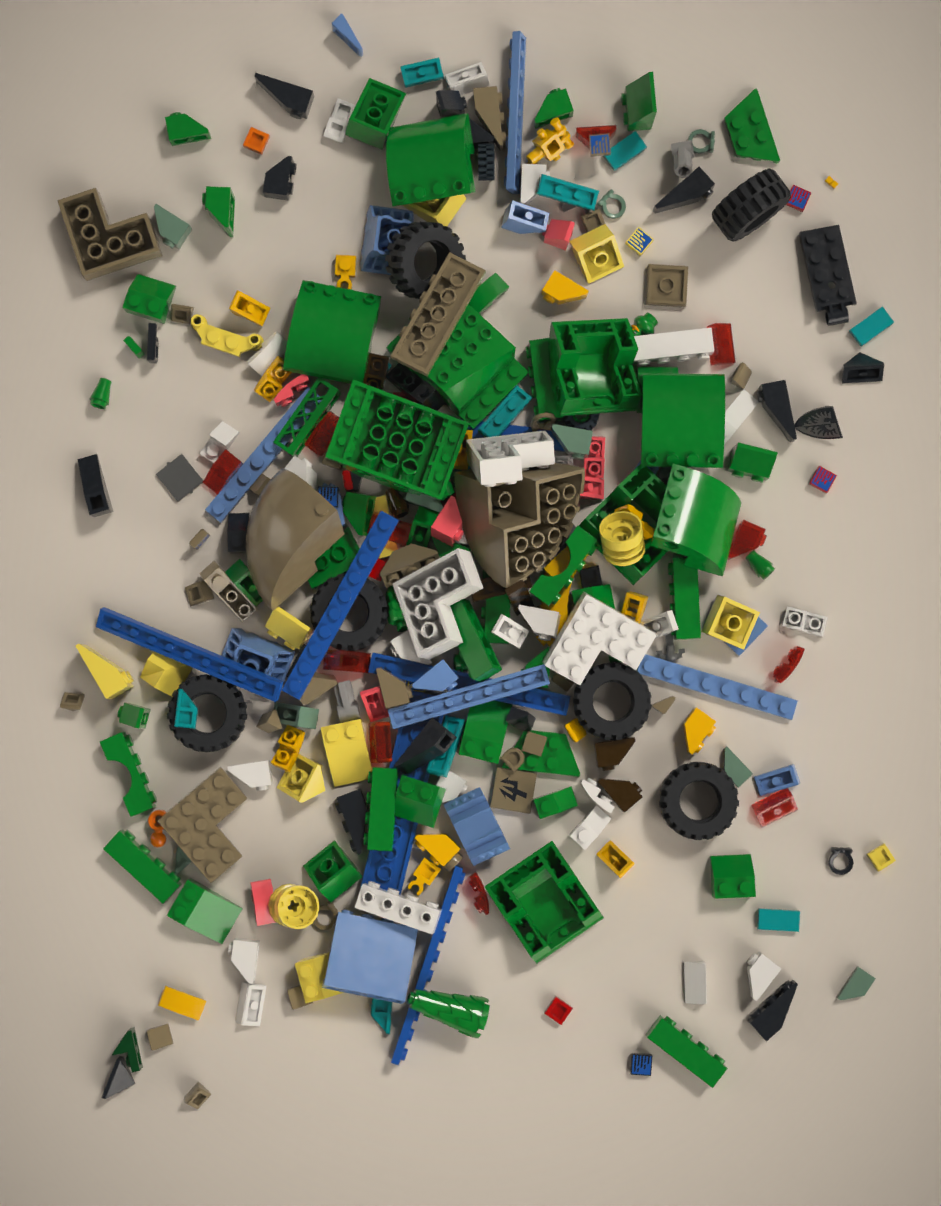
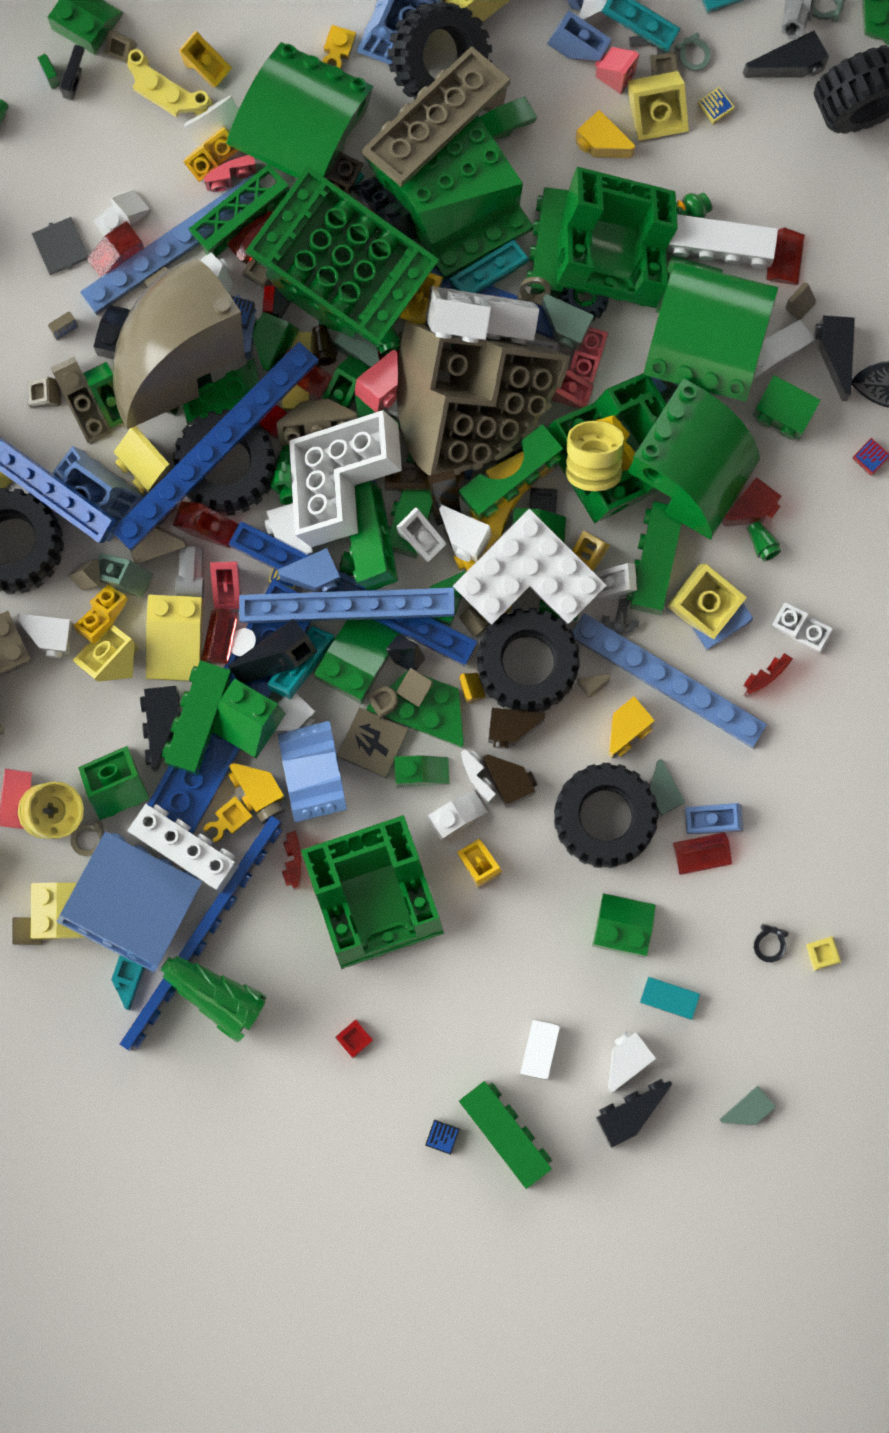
camera: 15 degrees right, 5 degrees down
dark tan slope [376,667,413,708] -> none
dark tan tile [646,264,688,307] -> none
none -> white sticker [229,628,256,656]

